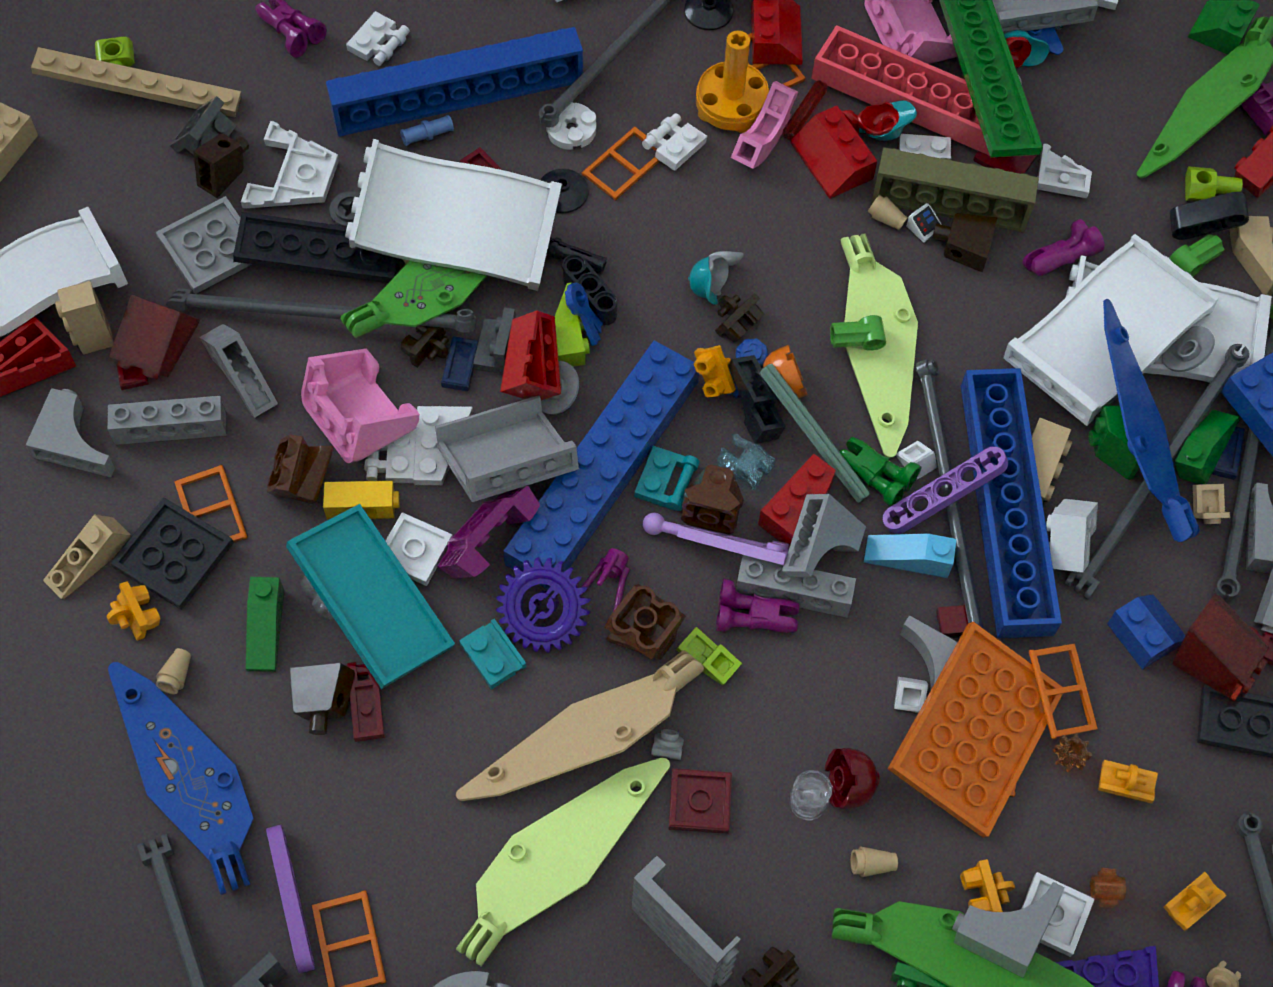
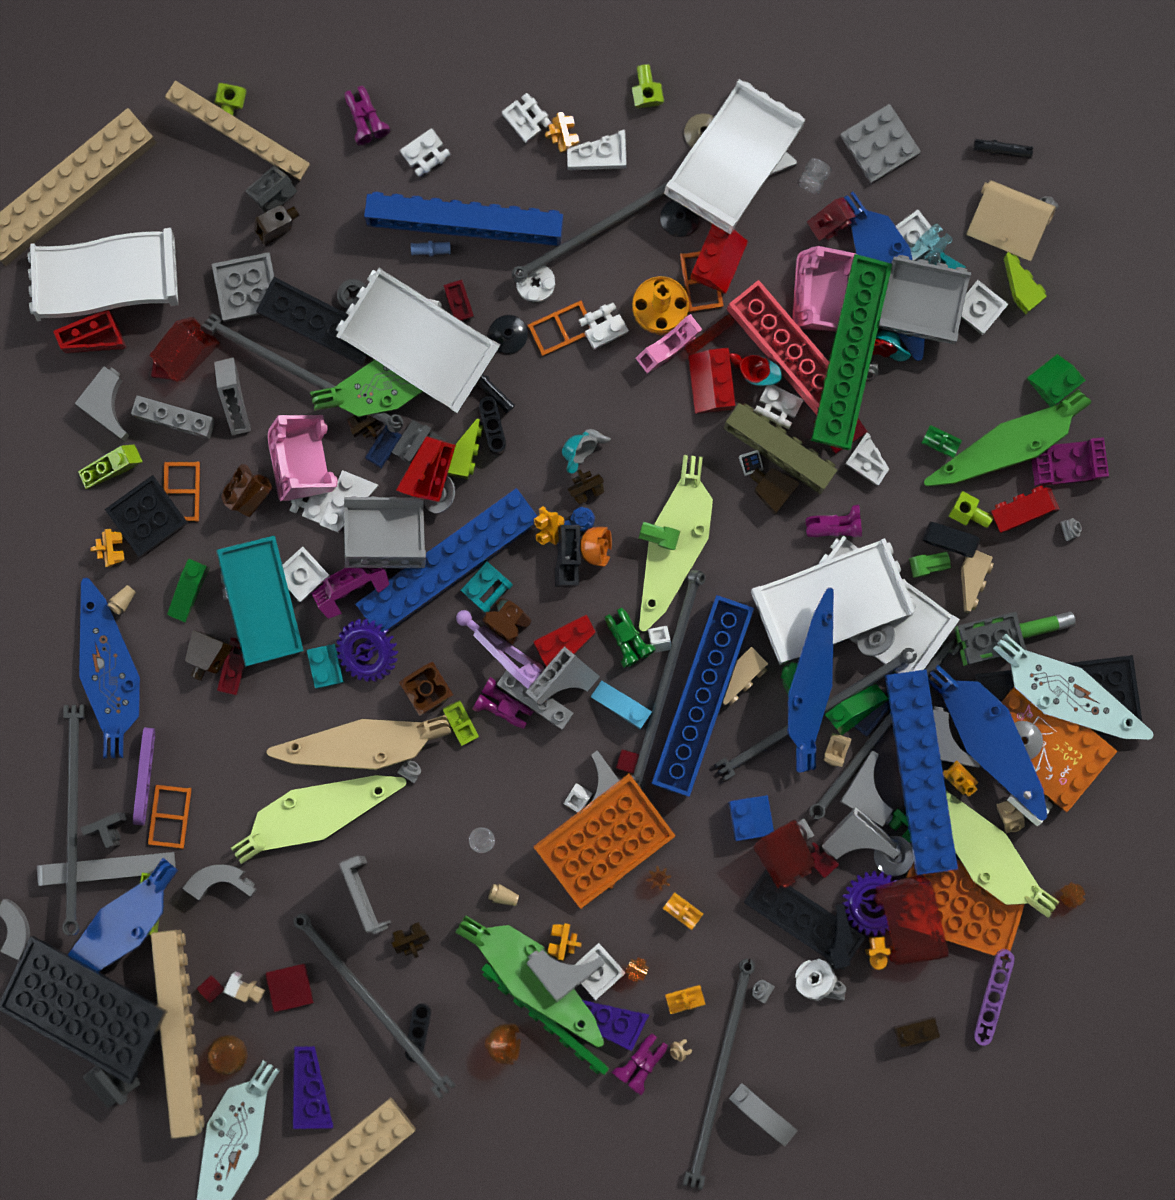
camera: 20 degrees right, 20 degrees up
tan slope [43,514,132,599] -> none
tan brick [55,281,115,355] -> none
white wing [241,121,339,209] -> none
yellow brick [323,481,400,520] -> none
blue piece [565,282,603,346] -> none
magenta plant [581,548,630,612] -> none
dark red tile [668,768,732,834] -> none
clear light blue animal [717,434,775,491] -> none
sand green axle [760,364,870,502] -> none
dark red cylinder [824,748,880,809] -> none
tan cone [868,195,908,230] -> none
medium lavender beam [883,447,1008,534] -> none
orange window [1029,644,1098,739] -> none
white brick [1047,499,1098,572] -> none
none -> lime slope [78,444,142,489]
none -> green hips [922,425,962,458]

